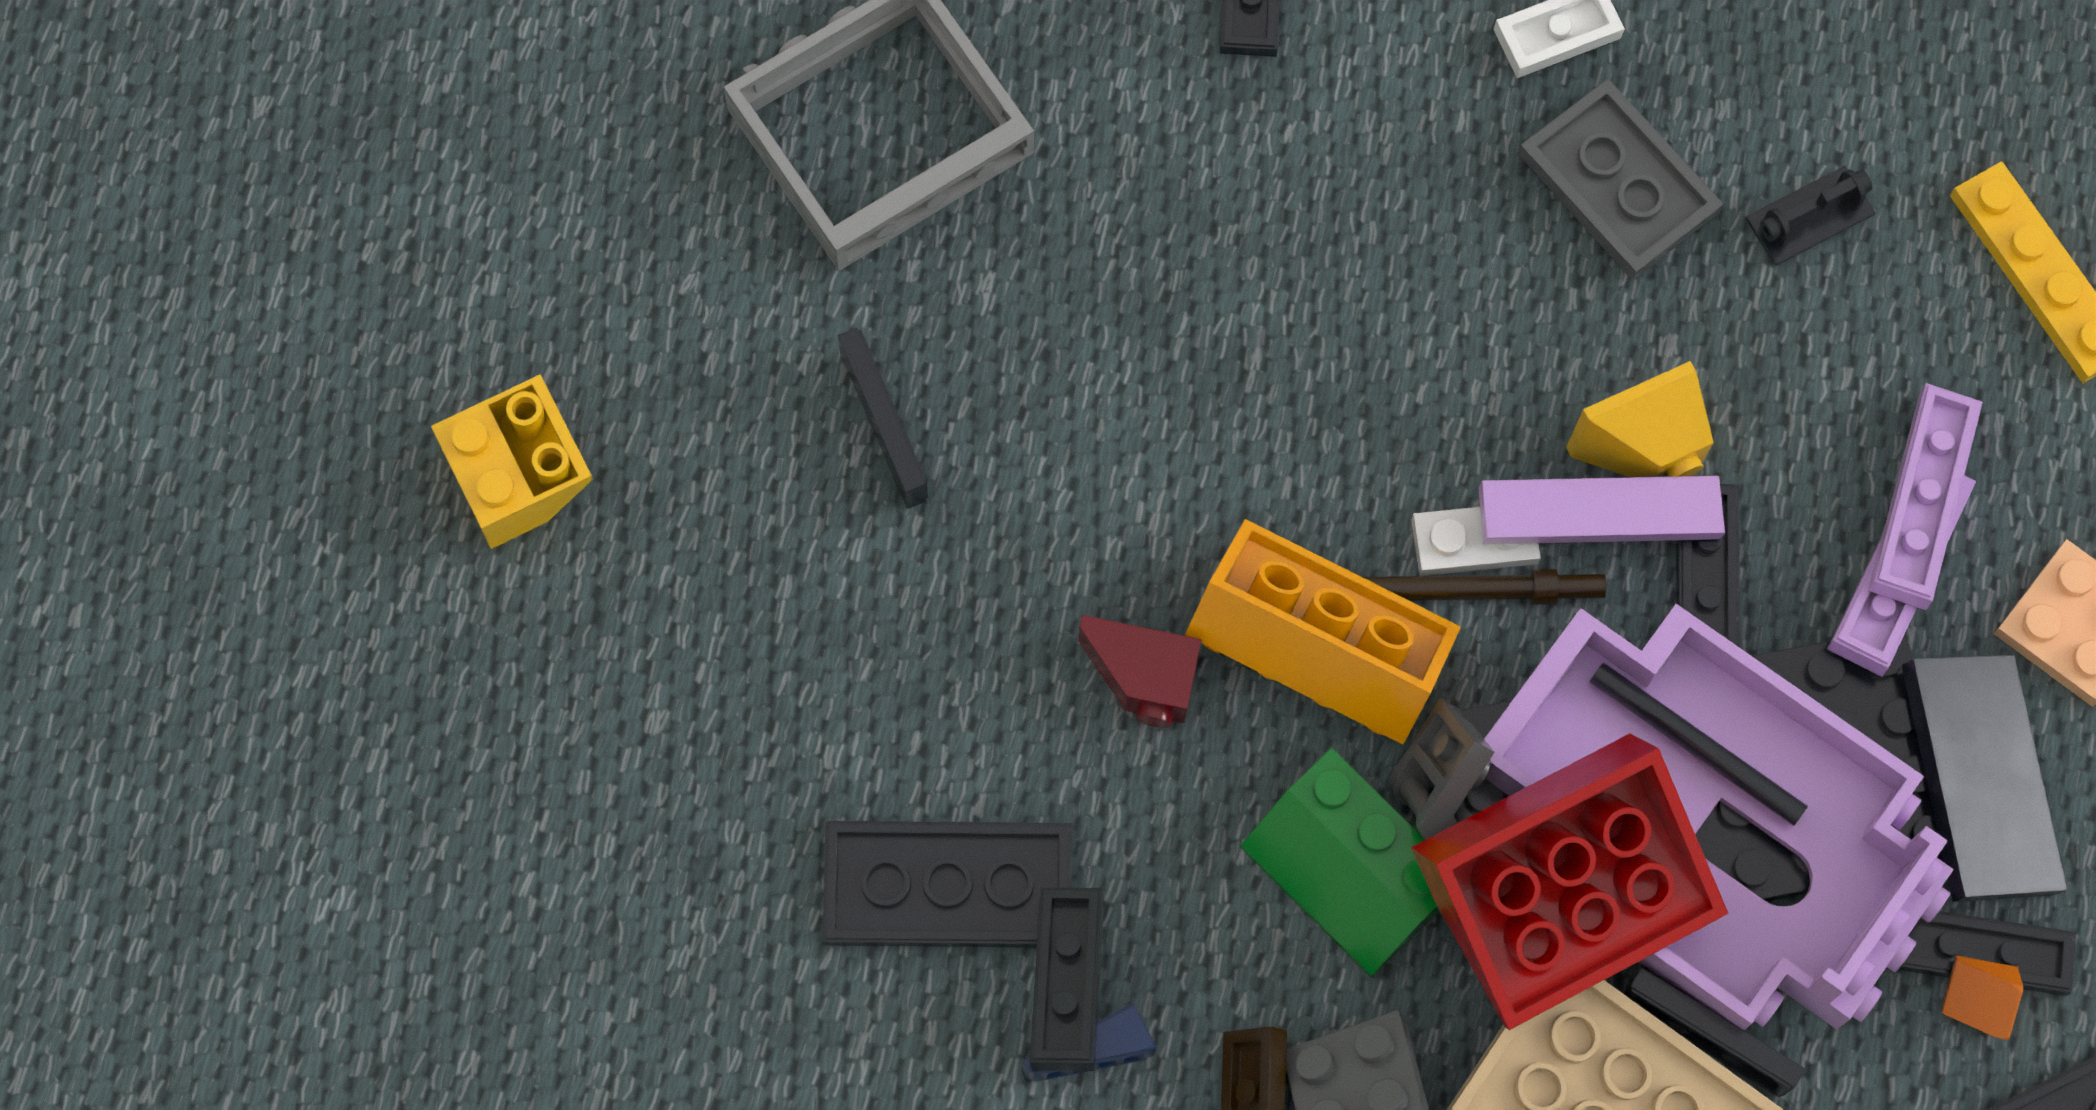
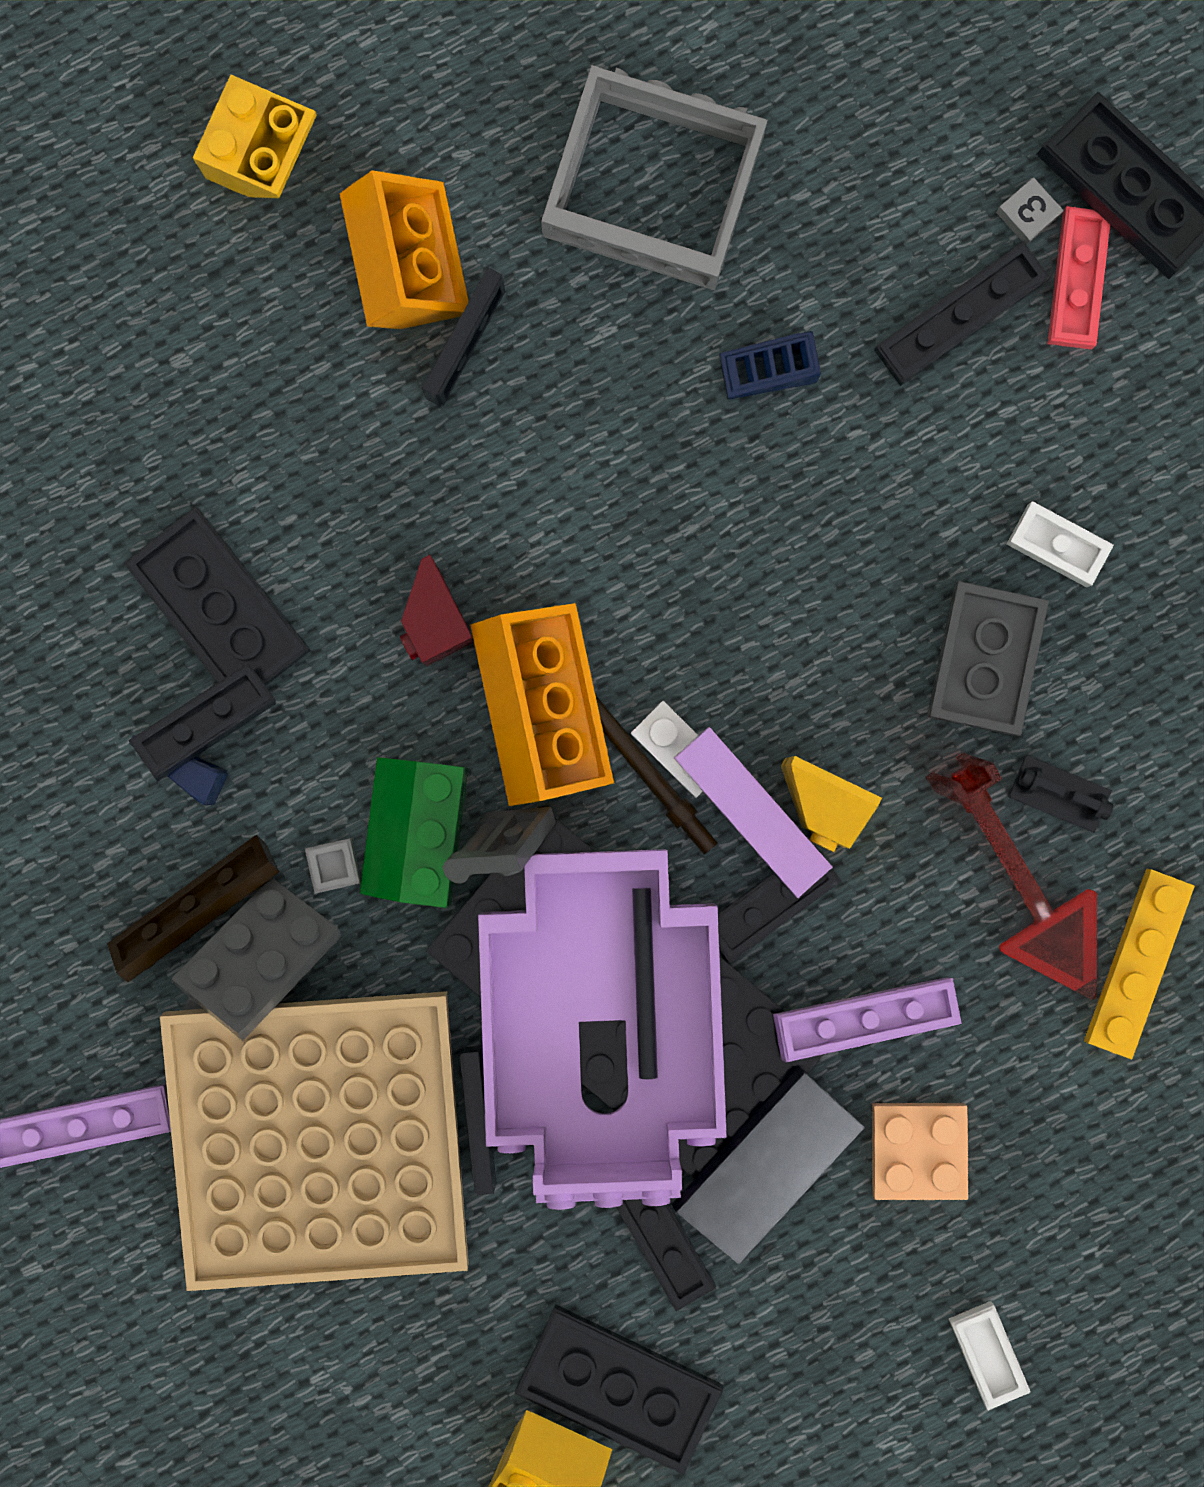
camera: 55 degrees right, 15 degrees up
red slope [1411,733,1729,1030] -> none
lavender tile [1868,383,1983,610] -> none
orange slope [1941,955,2023,1040] -> none
none -> light grey tile [305,838,361,893]
none -> light orange slope [339,170,469,329]
none -> dark blue slope [719,331,821,400]
none -> clear red piece [926,753,1097,1000]

